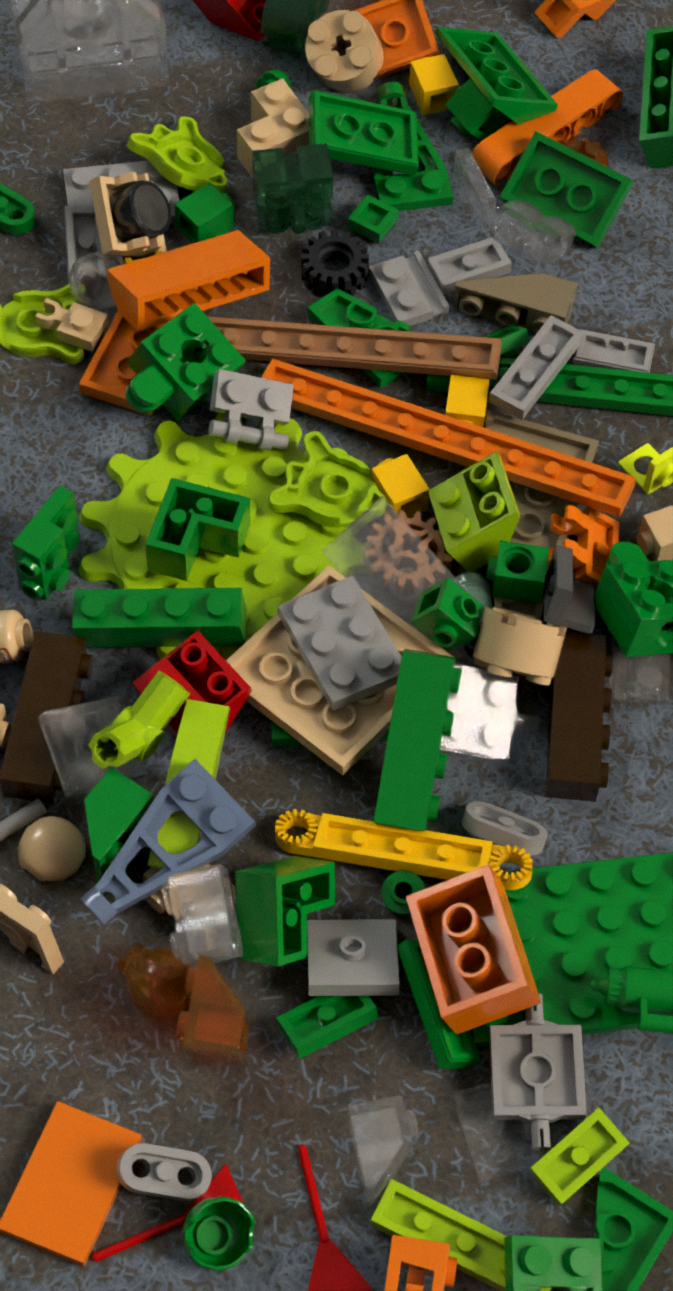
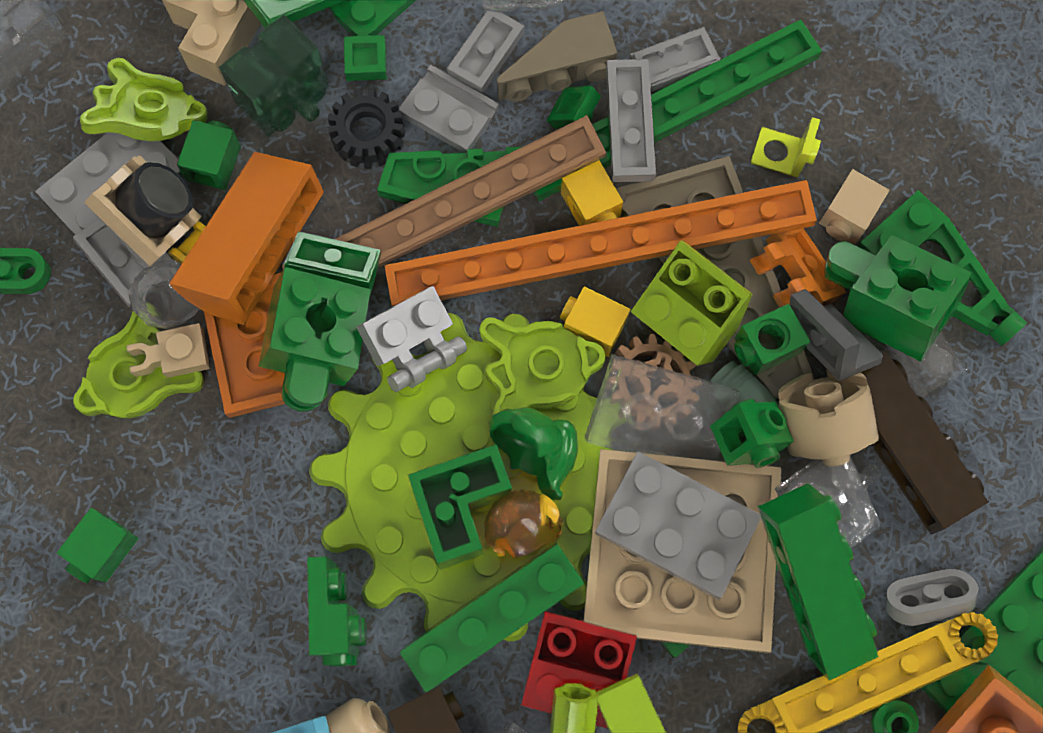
camera: 35 degrees left, 15 degrees up
none -> green slope [284,231,381,299]
none -> clear orange hair [484,489,563,558]
none -> green hair [489,407,578,500]

